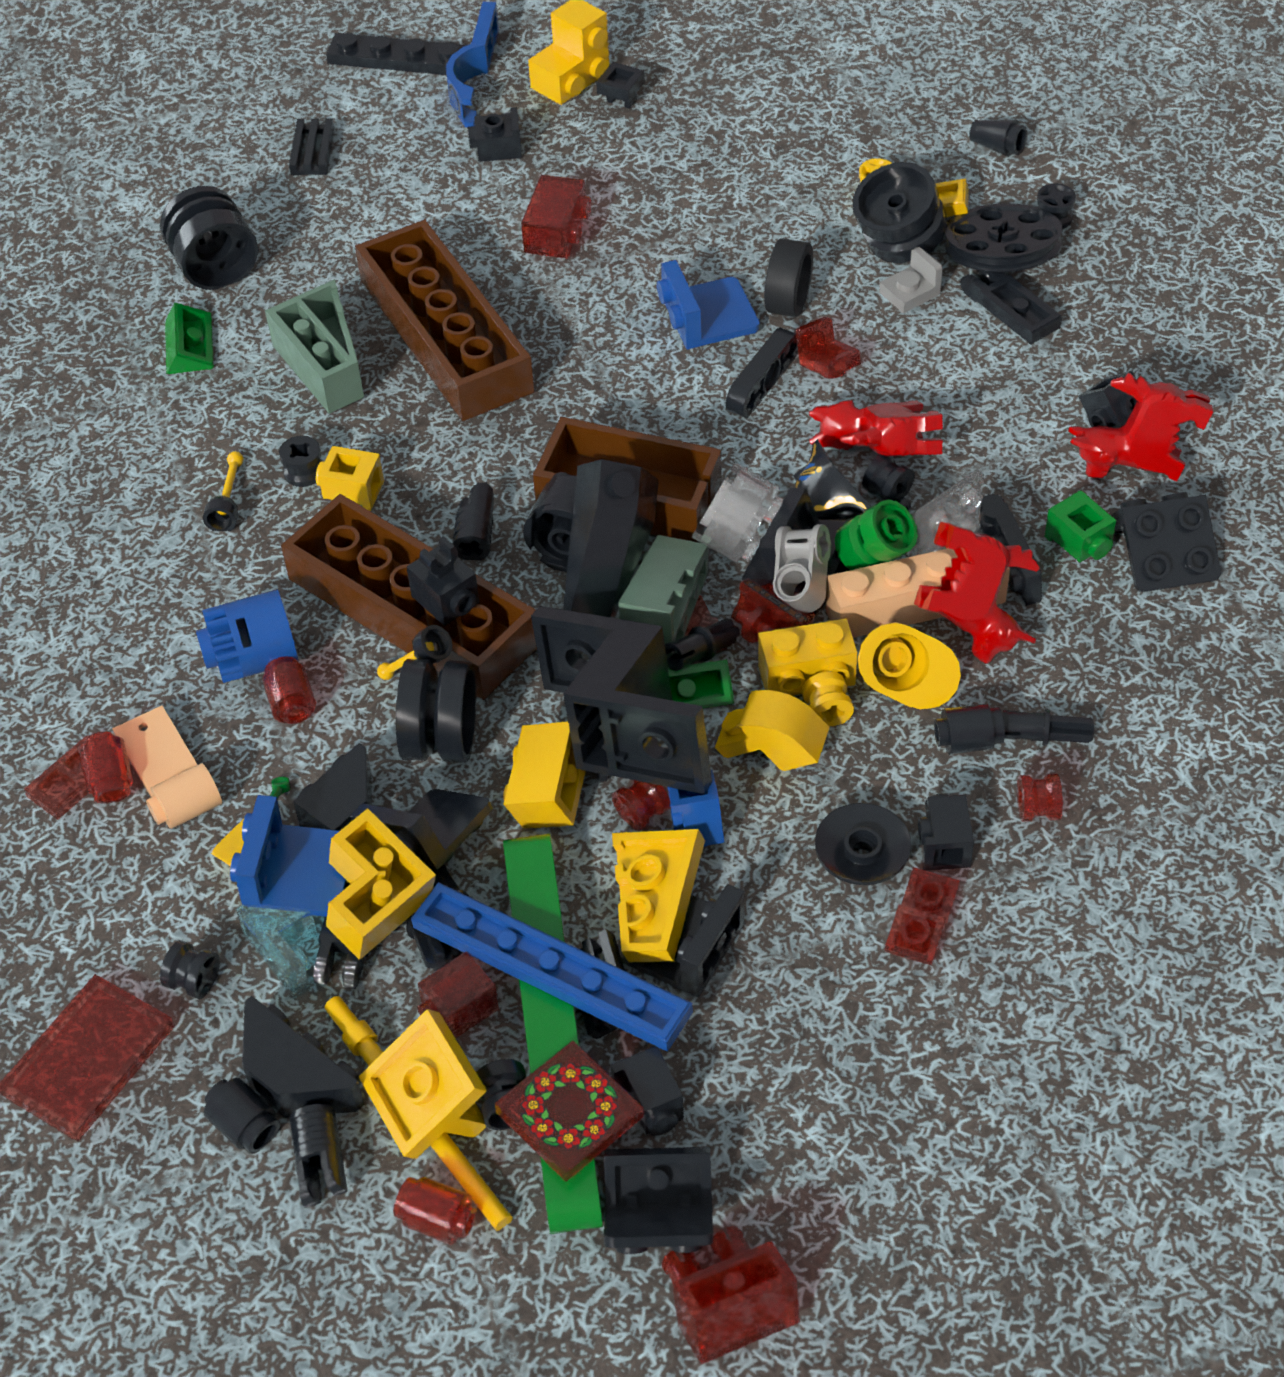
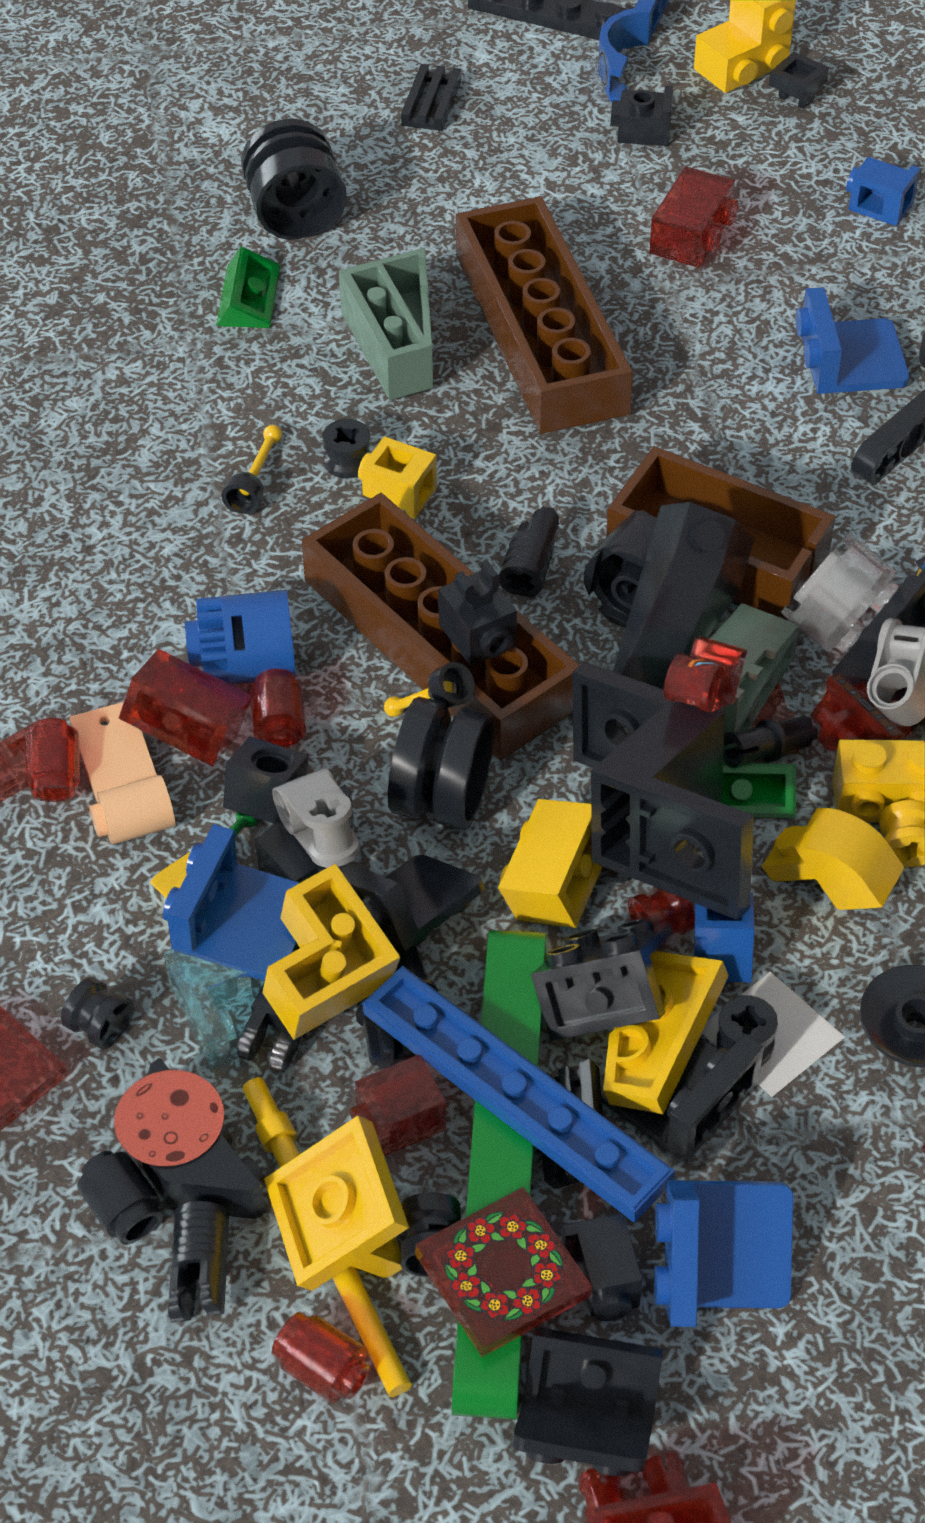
camera: 10 degrees right, 0 degrees up
none -> clear red sticker [114,1070,224,1166]
none -> clear red brick [118,649,252,767]
none -> black brick [223,736,309,824]
none -> light grey piece [272,768,361,868]
none -> black bracket [531,918,673,1041]
none -> blue bracket [654,1180,793,1327]
none -> clear red leg [663,637,748,713]
none -> white sticker [702,972,845,1097]
none -> black wheel [716,995,778,1066]
none -> blue brick [846,157,920,226]

